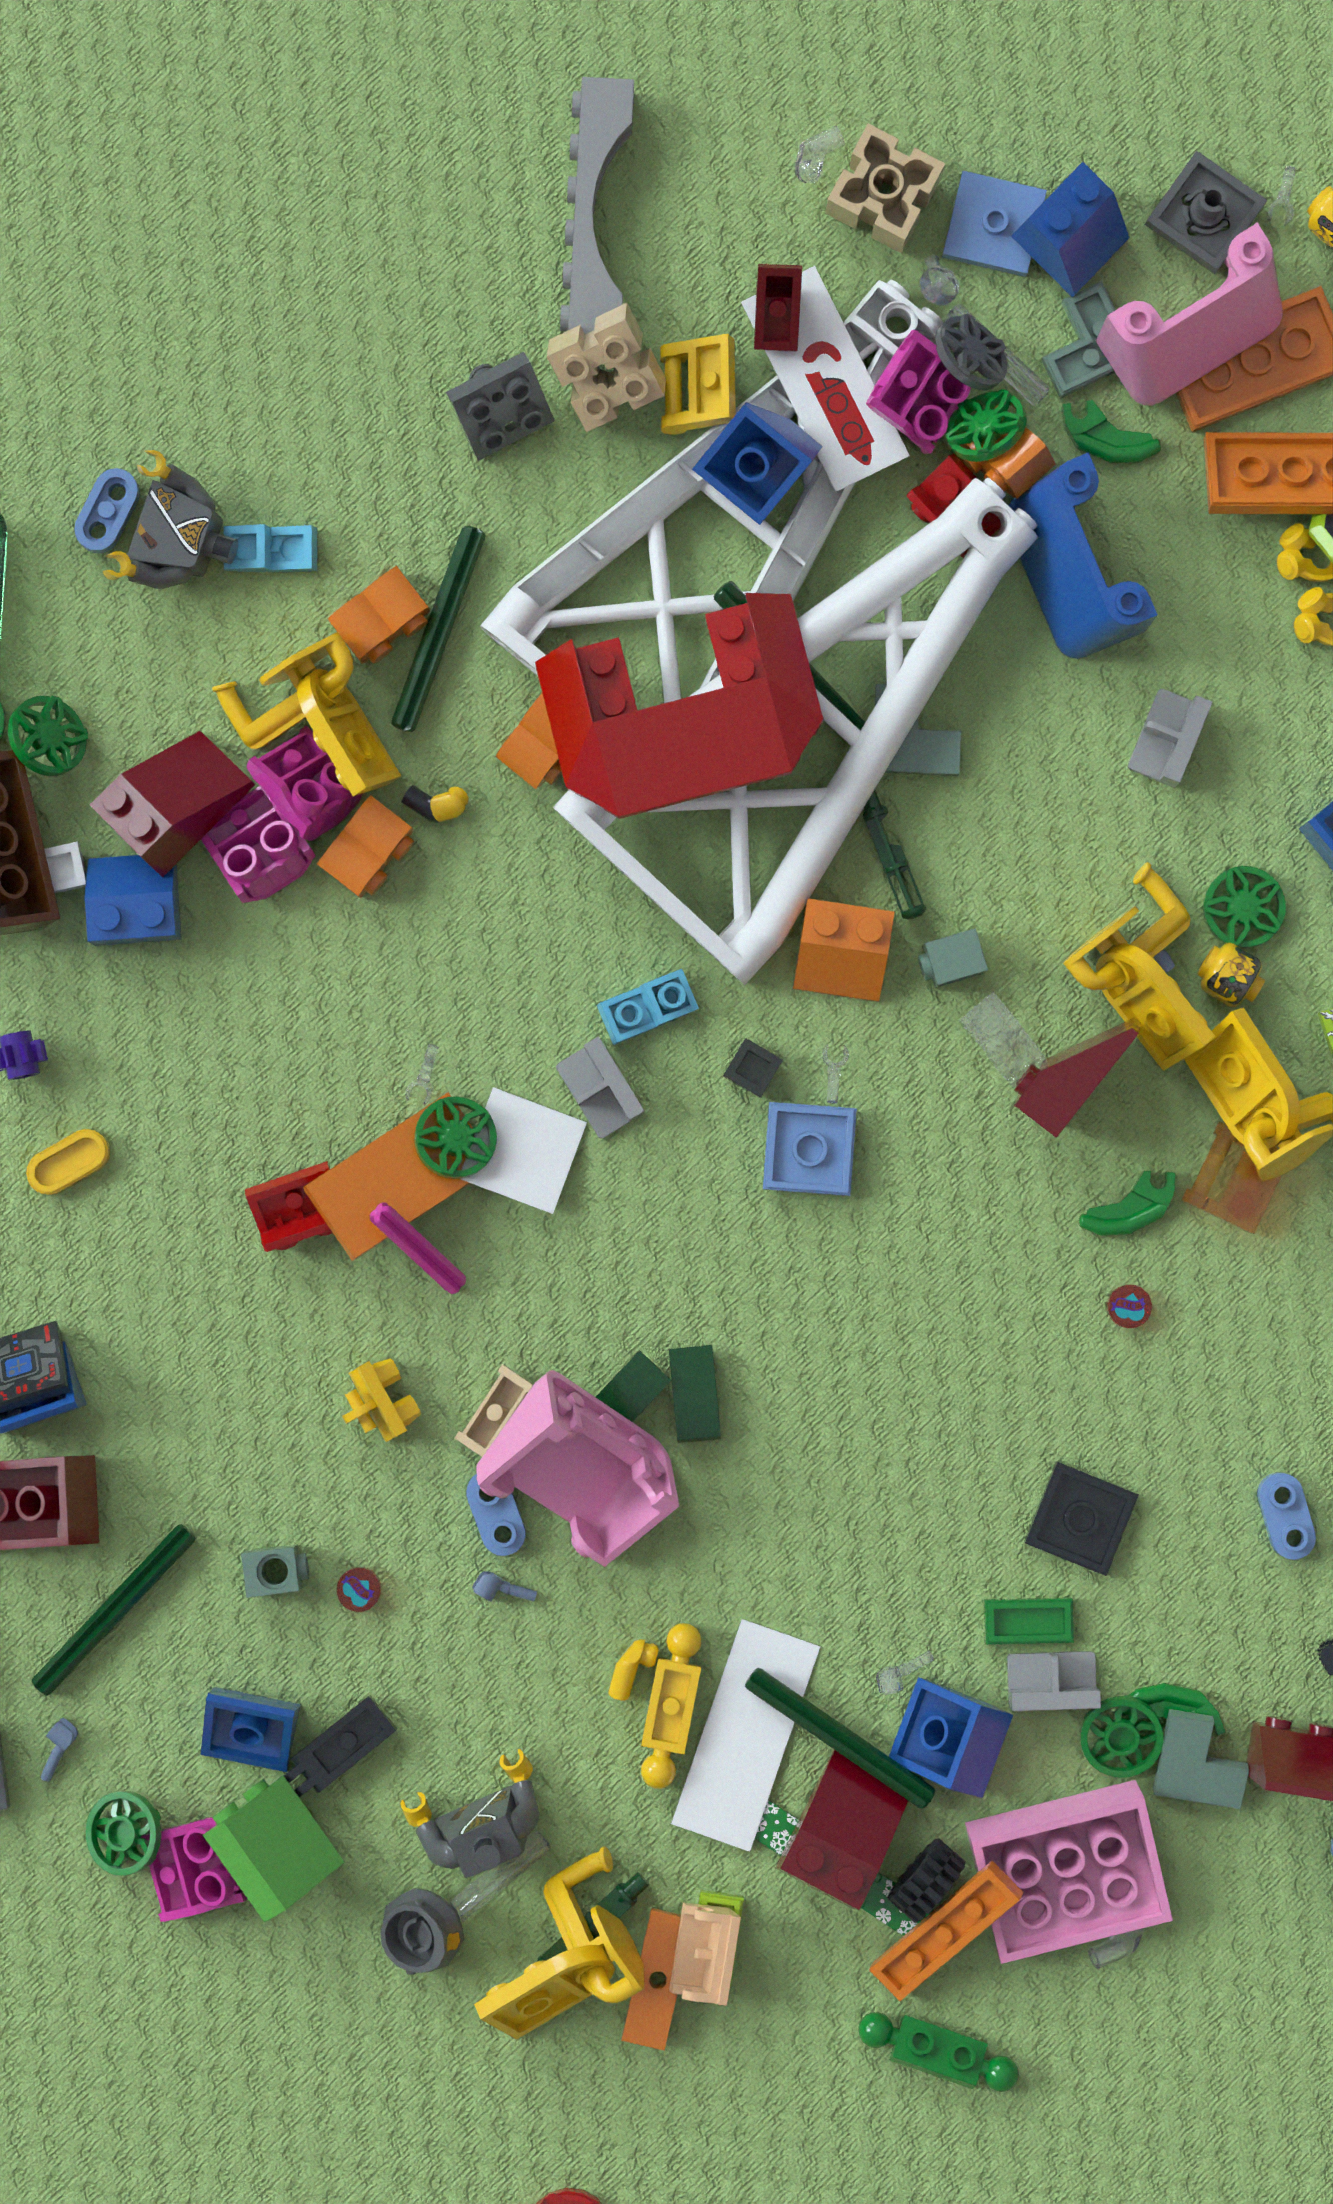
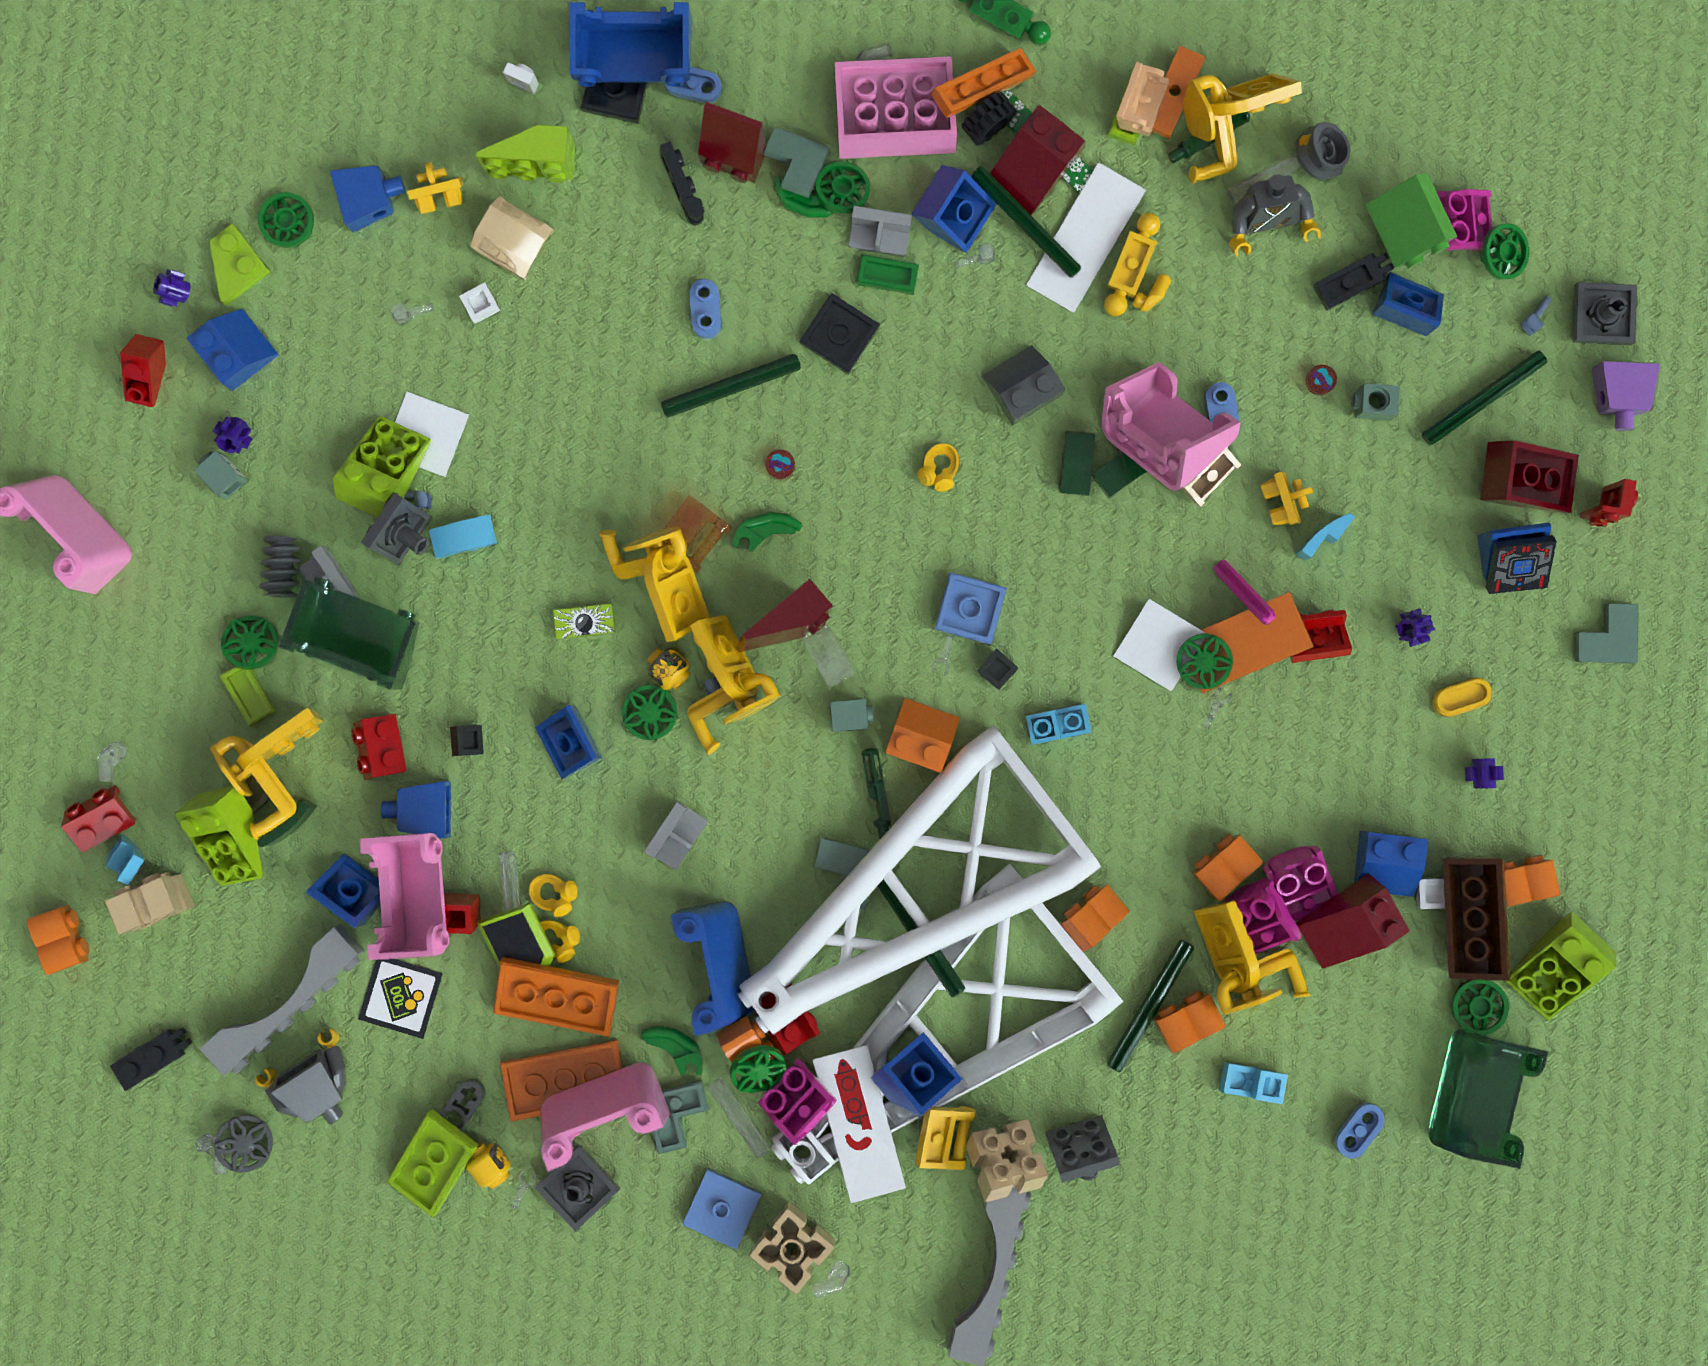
camera: 165 degrees left, 0 degrees up
green wheel [8,696,88,776] -> none
dark grey torso [103,450,238,590] -> none
arm [401,785,469,823] -> none
sand blue hand [472,1571,537,1602] -> none
red slope [535,593,824,819] -> none
light grey panel [556,1036,645,1138] -> none
dark red slope [754,264,802,351] -> none
clear piece [919,254,960,306] -> none
dark grey wheel [935,314,1007,390] -> none
blue slope [1011,162,1130,297] -> none
none -> dark green axle [661,354,801,418]
none -> yellow piece [917,443,960,492]
none -> dark grey slope [982,345,1065,426]
none -> medium azure slope [1295,513,1355,561]
none -> dark purple gear [1395,608,1435,647]

